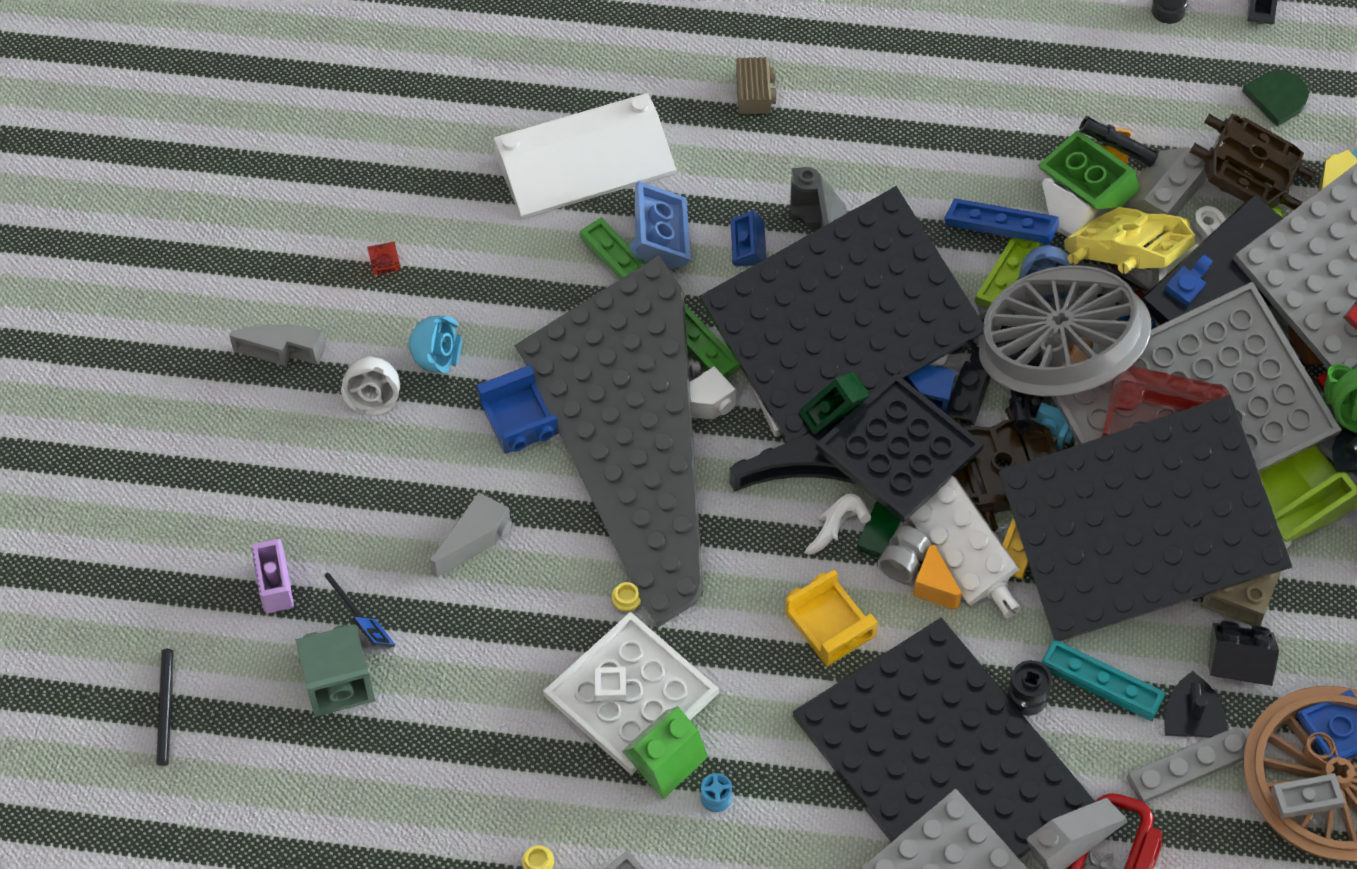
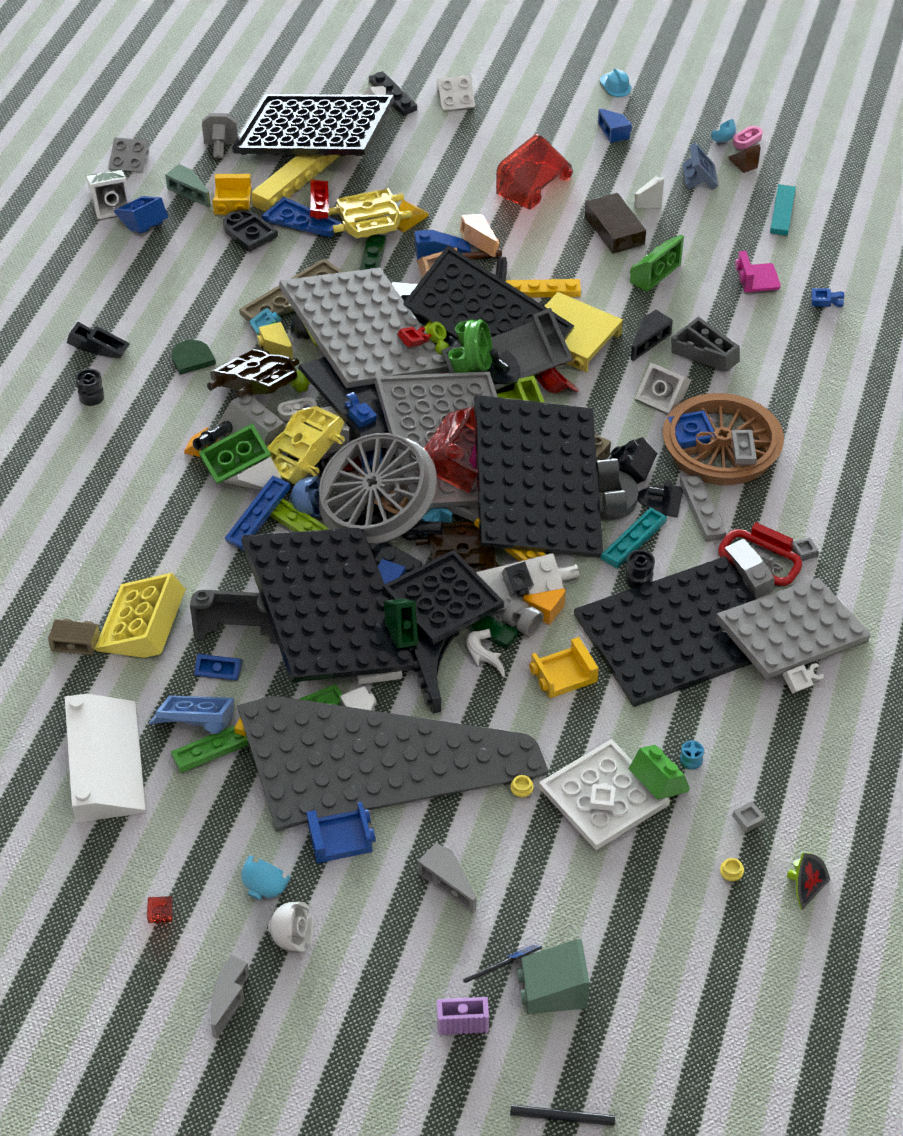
camera: 80 degrees left, 10 degrees down
none -> light yellow slope [95,573,186,658]
none -> black brick [501,561,534,598]
none -> dark grey piece [597,458,638,520]

